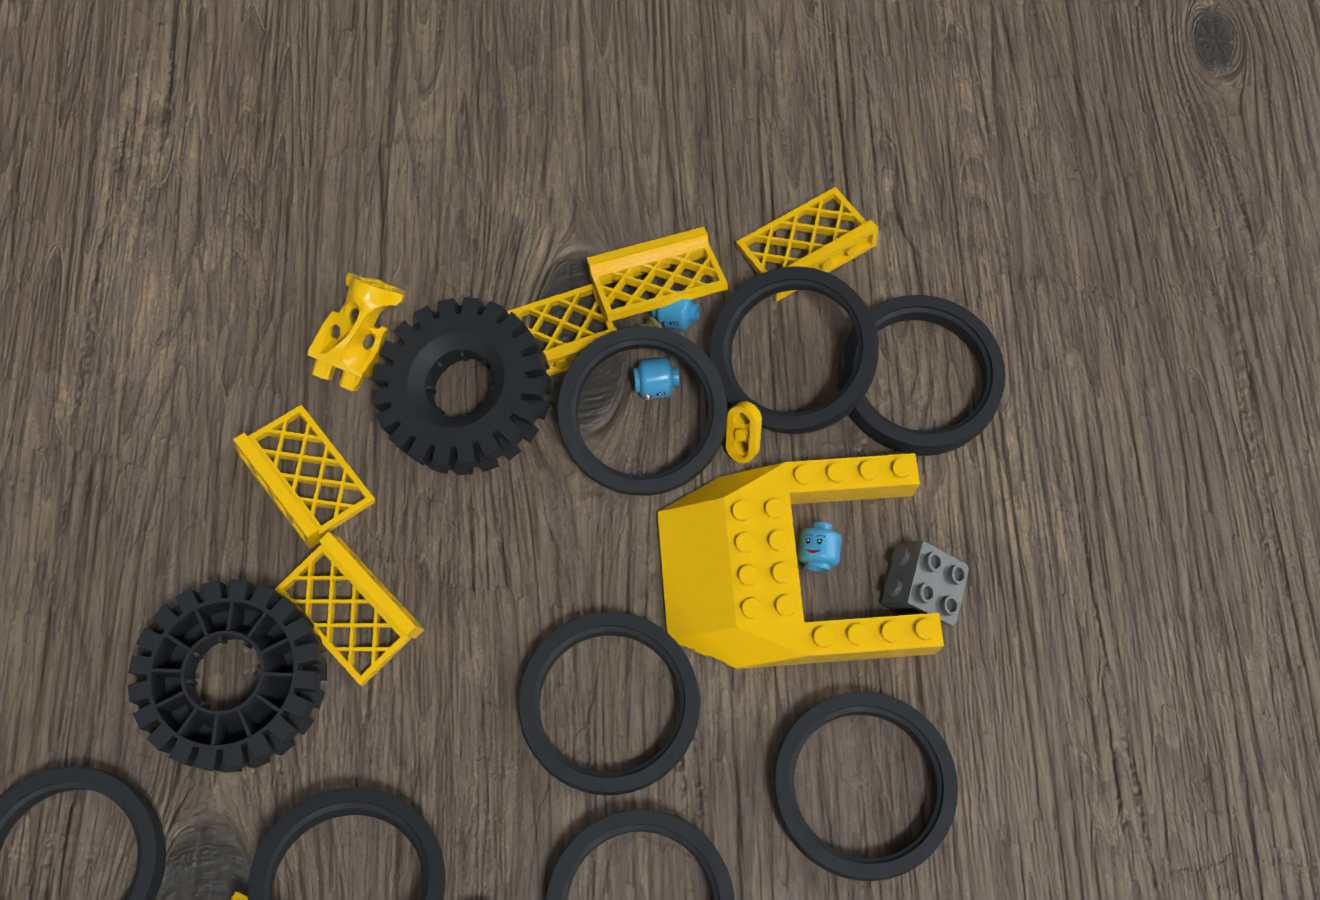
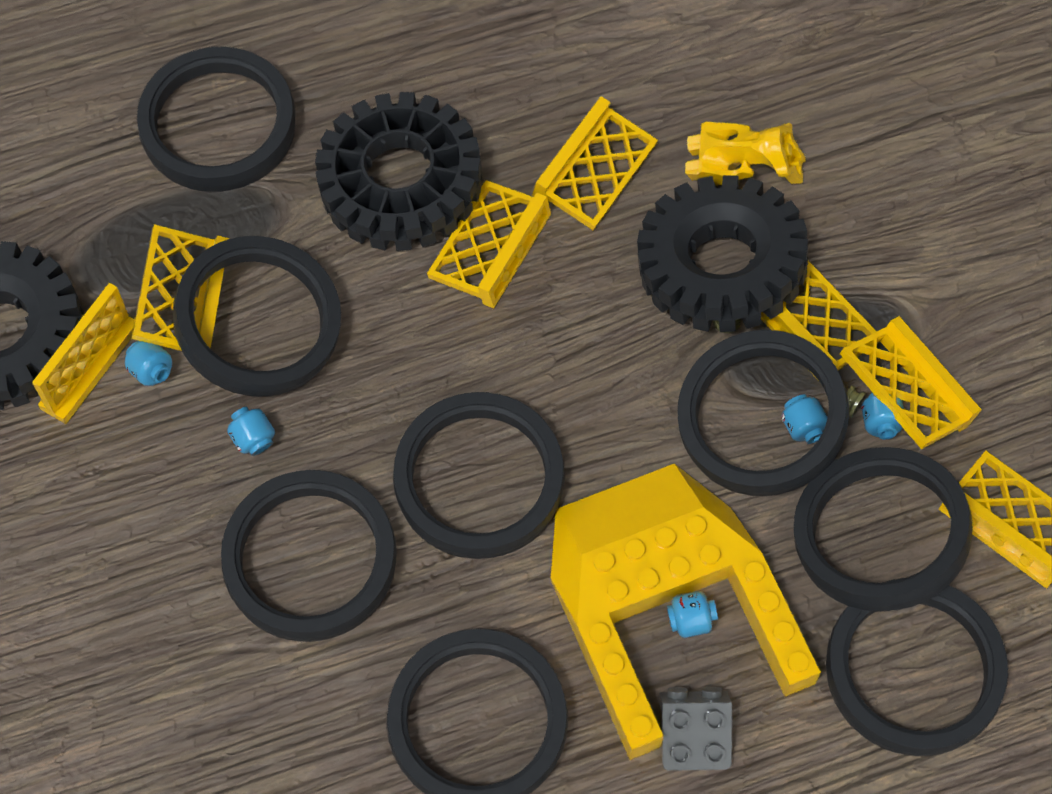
camera: 75 degrees right, 5 degrees down
yellow plate [726,401,762,464] -> none

